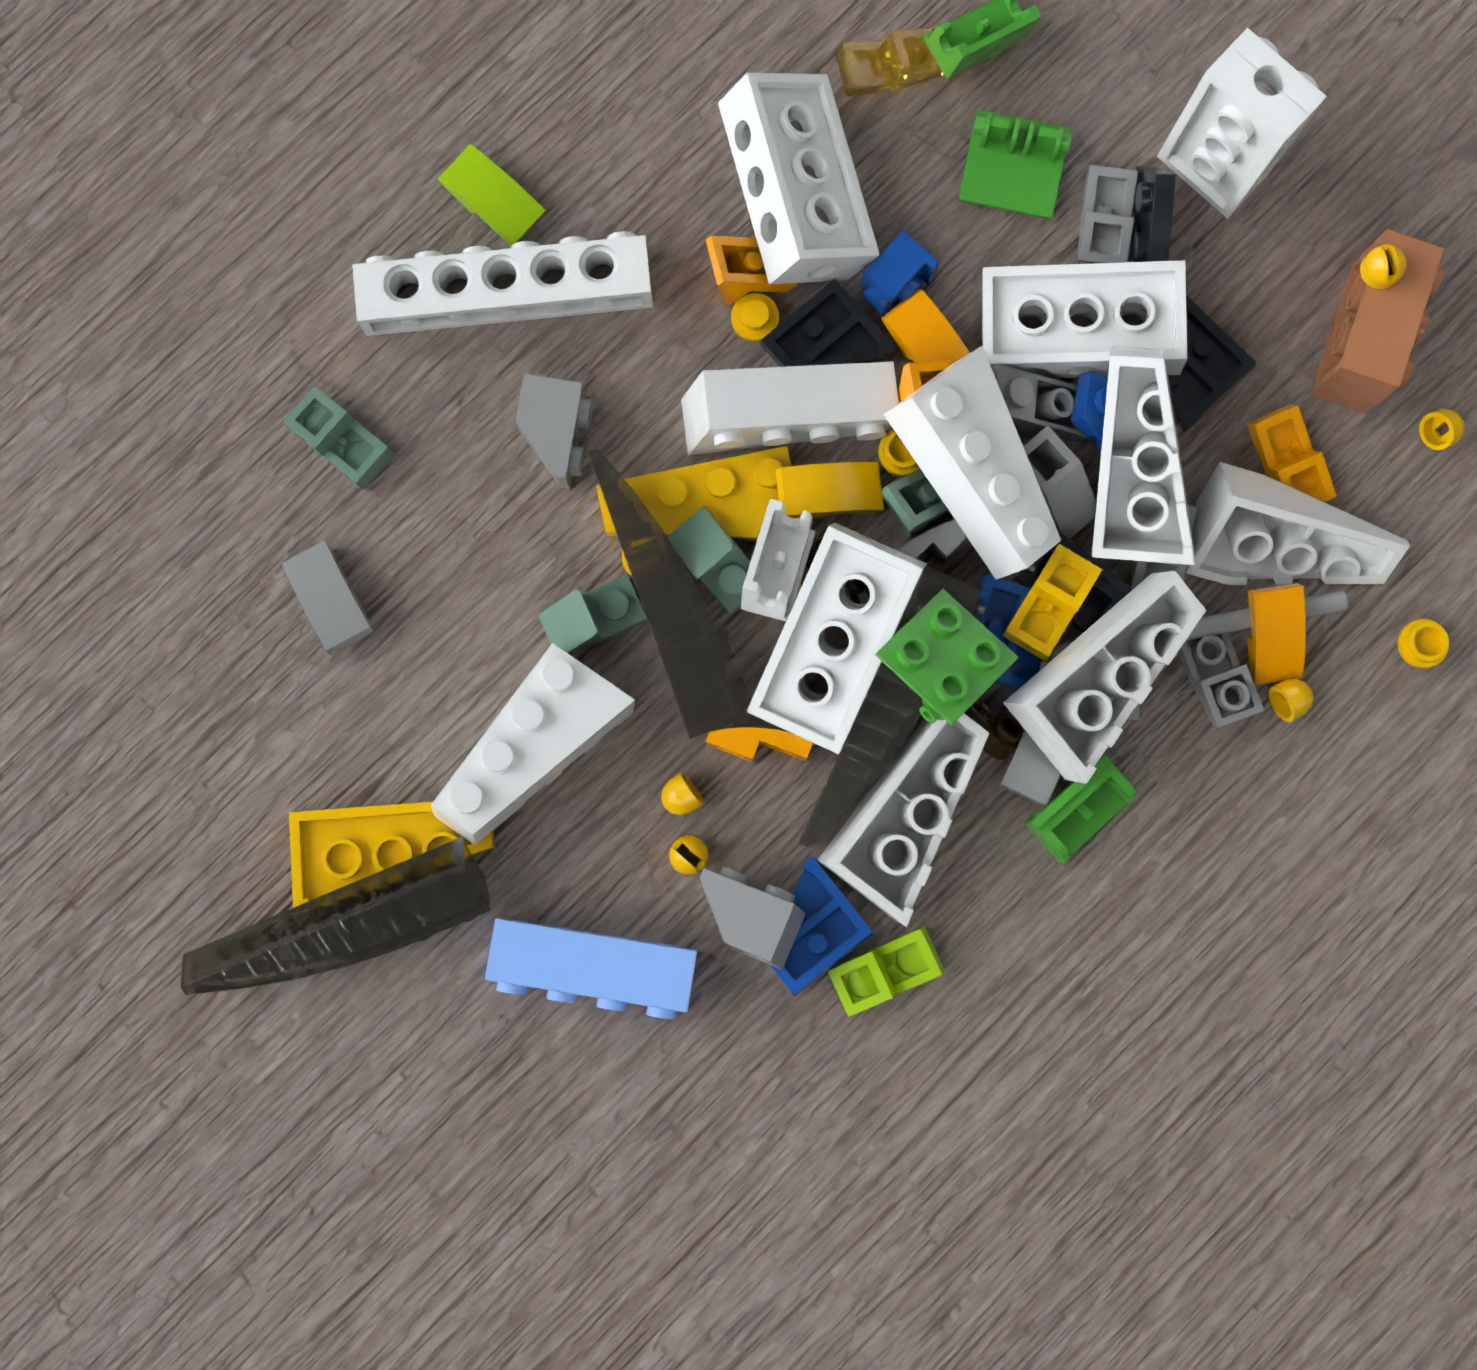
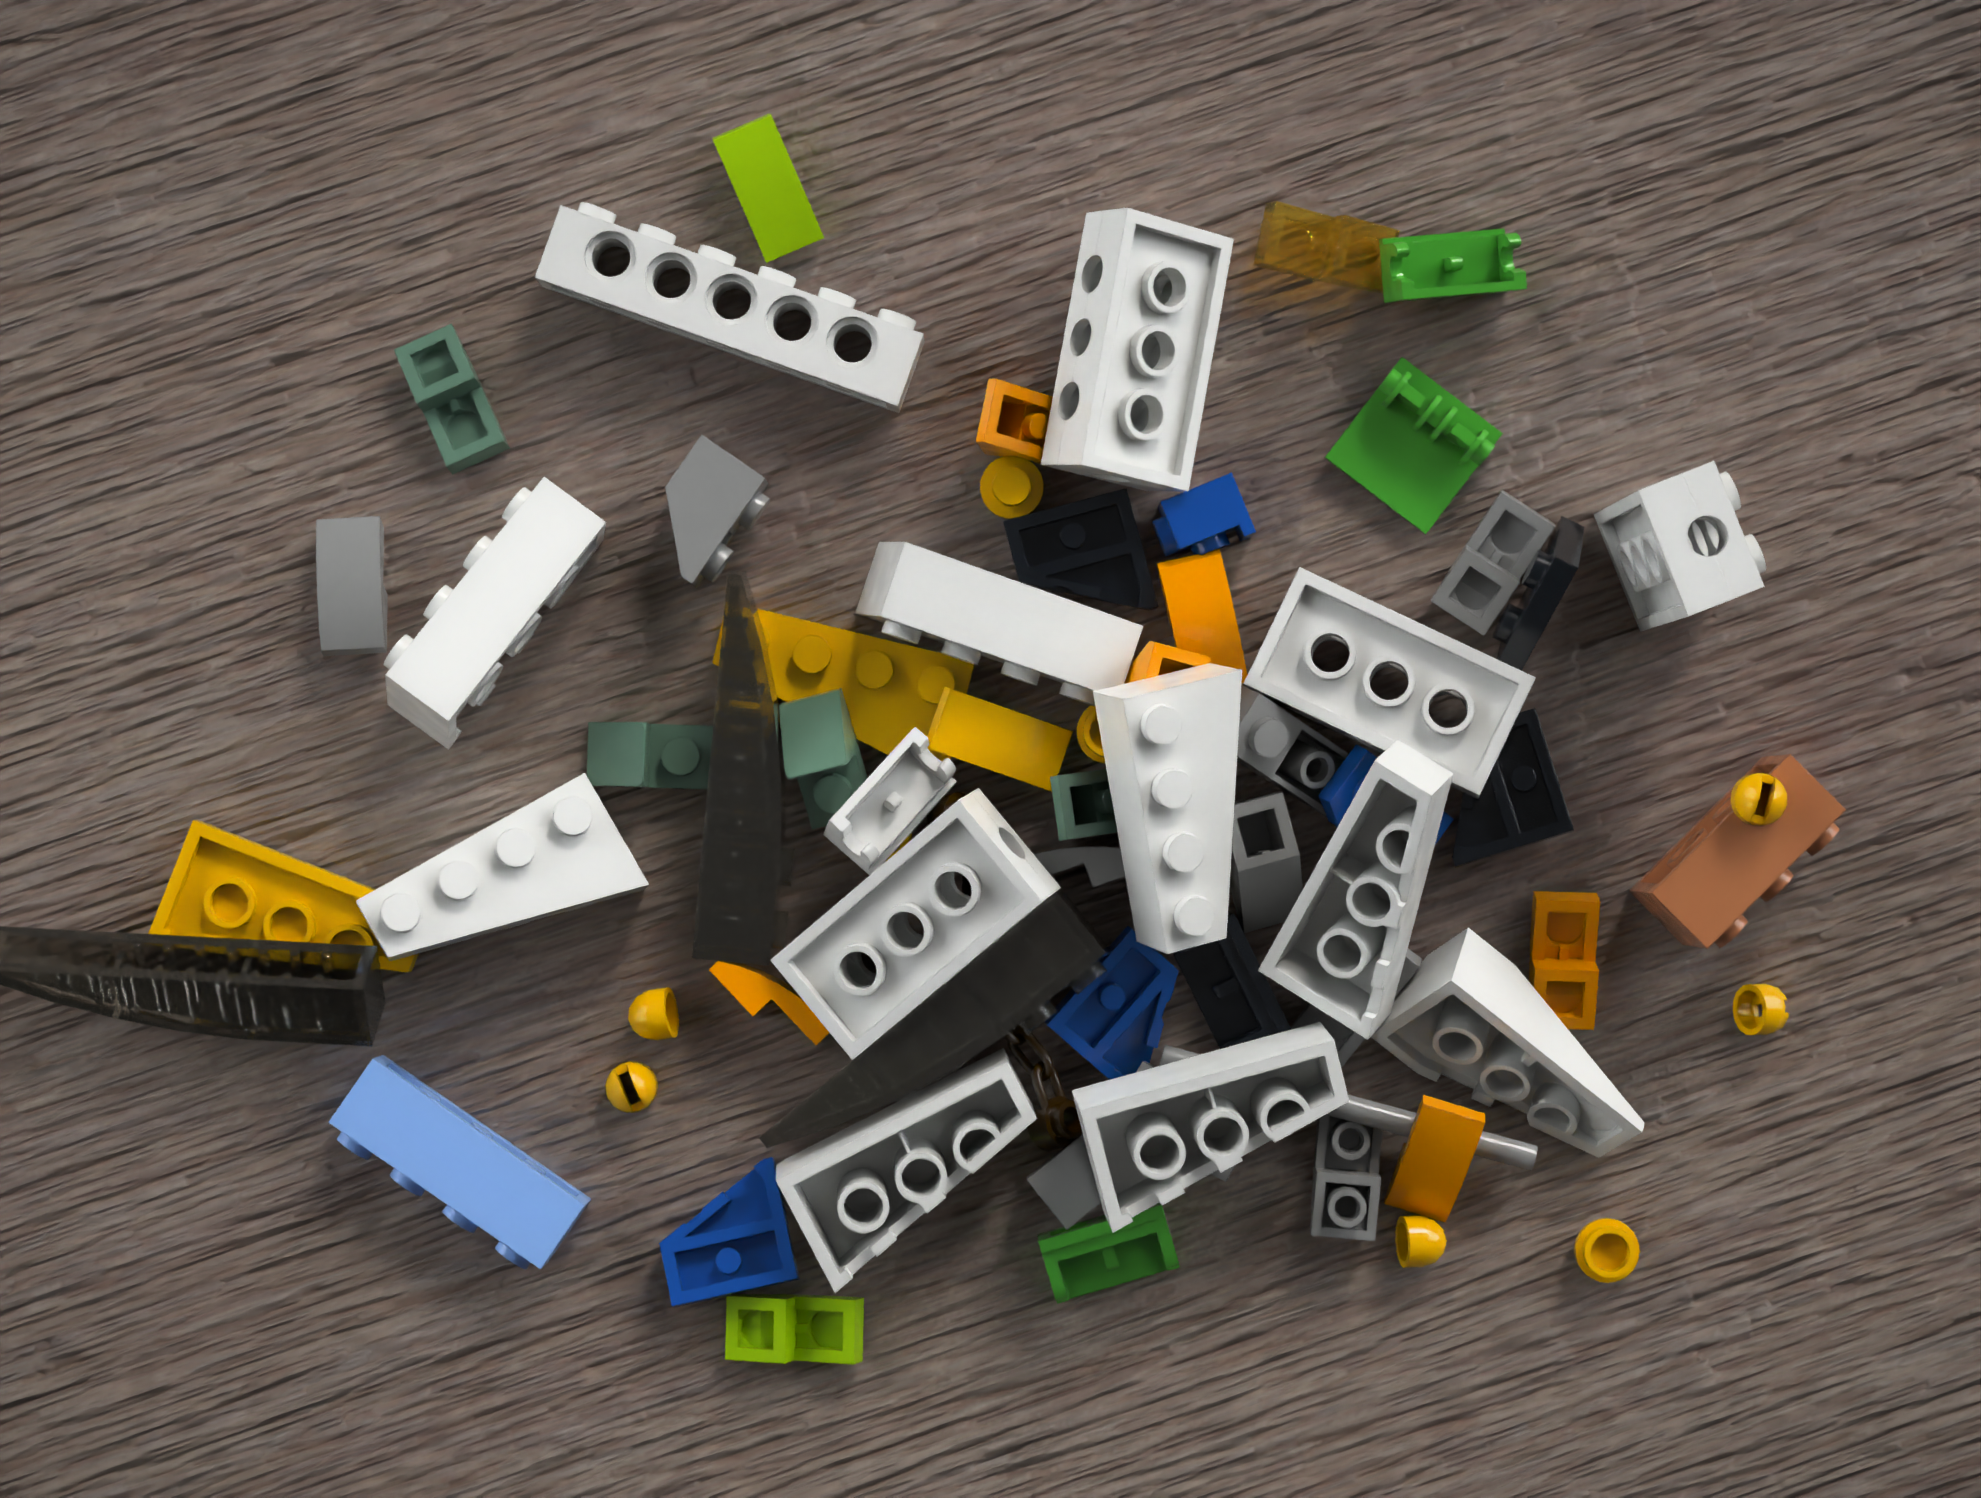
camera: 25 degrees right, 5 degrees up
light grey slope [699,867,805,970] -> none
bright green hinge [875,589,1019,726] -> none
yellow slope [1002,544,1103,661] -> none
none -> white wedge [383,477,606,750]

